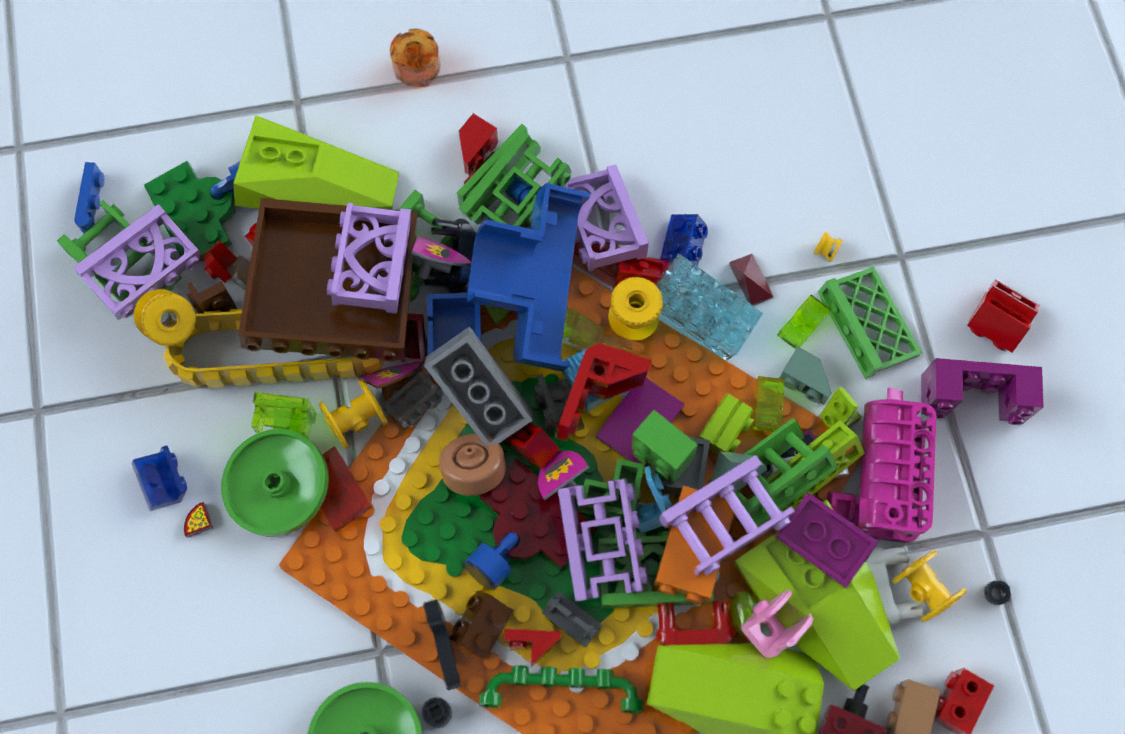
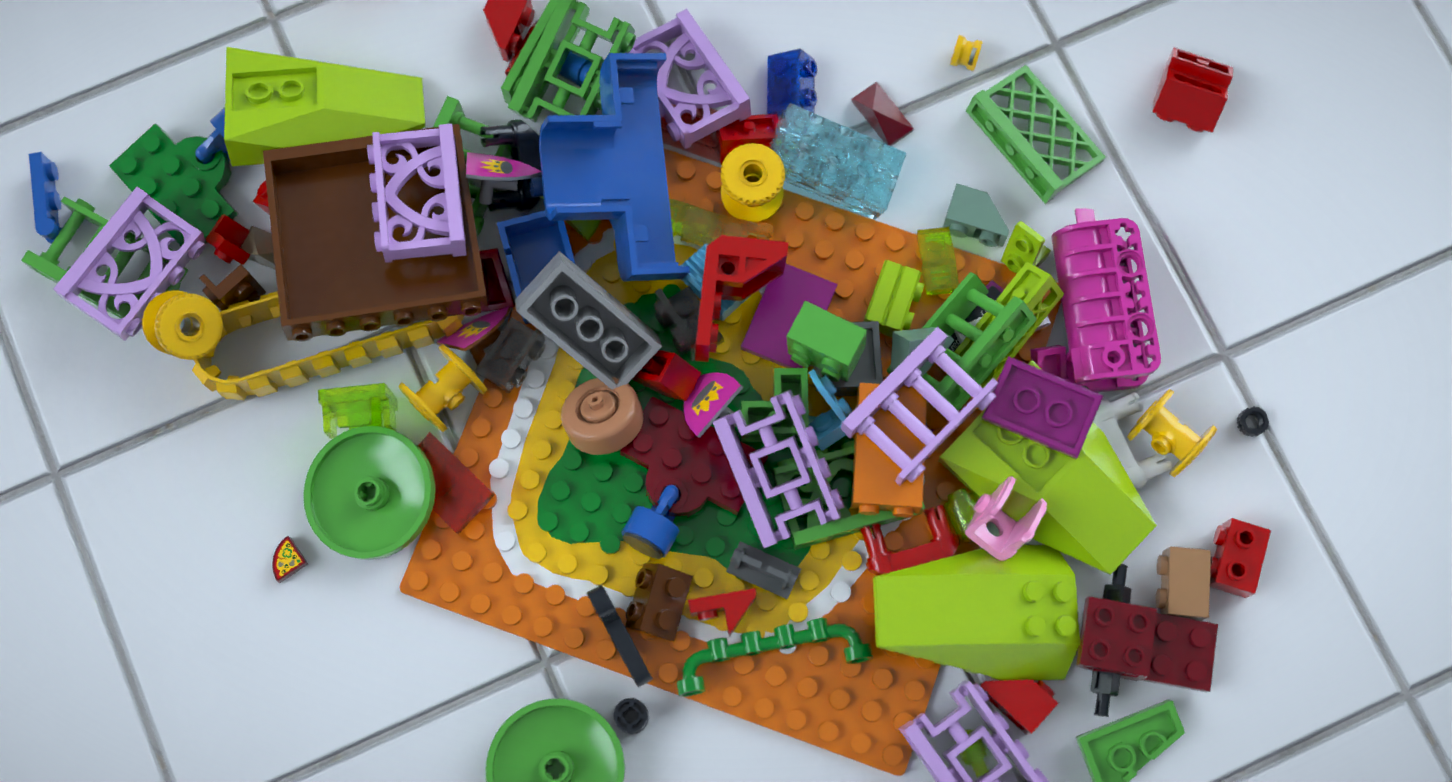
camera: 10 degrees left, 5 degrees up
clear blue bracket [132,445,187,511] -> none
clear neon green slope [777,294,831,350] -> none
magenta plate [921,358,1044,425] -> none

